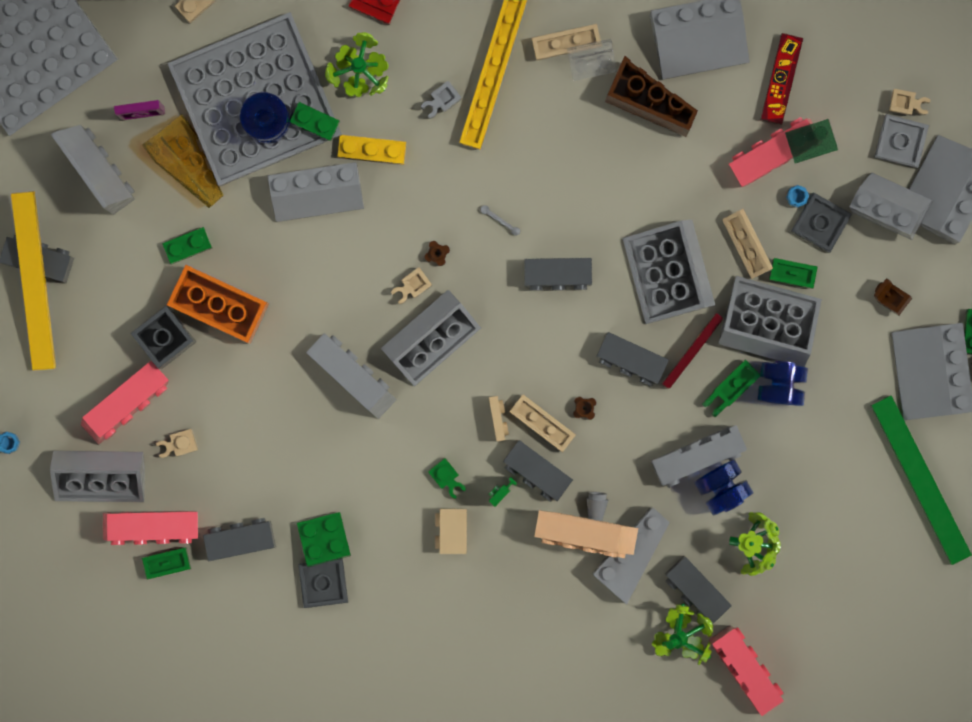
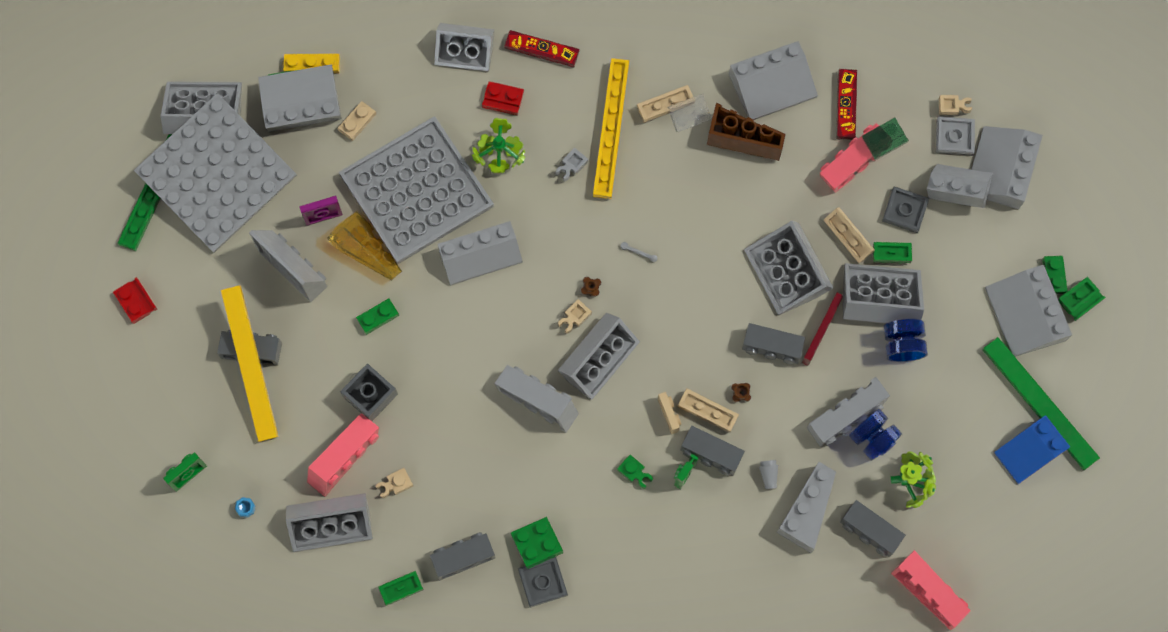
camera: 10 degrees left, 15 degrees down
coral wedge [103,511,198,545] -> none
orange brick [167,265,269,344] -> none
clear blue wheel [240,92,290,144] -> none
green plate [290,102,340,142] -> none
yellow plate [338,135,406,165] -> none
tan brick [435,508,467,554] -> none
dark grey brick [524,258,592,291] -> none
light nougat brick [534,510,638,558] -> none
lime plant [652,603,713,665] -> none
green hinge [702,359,761,417] -> none
dark azure tile [786,185,809,208] -> none
reddish brown bracket [874,278,912,316] -> none
none -> blue slope [994,415,1070,484]

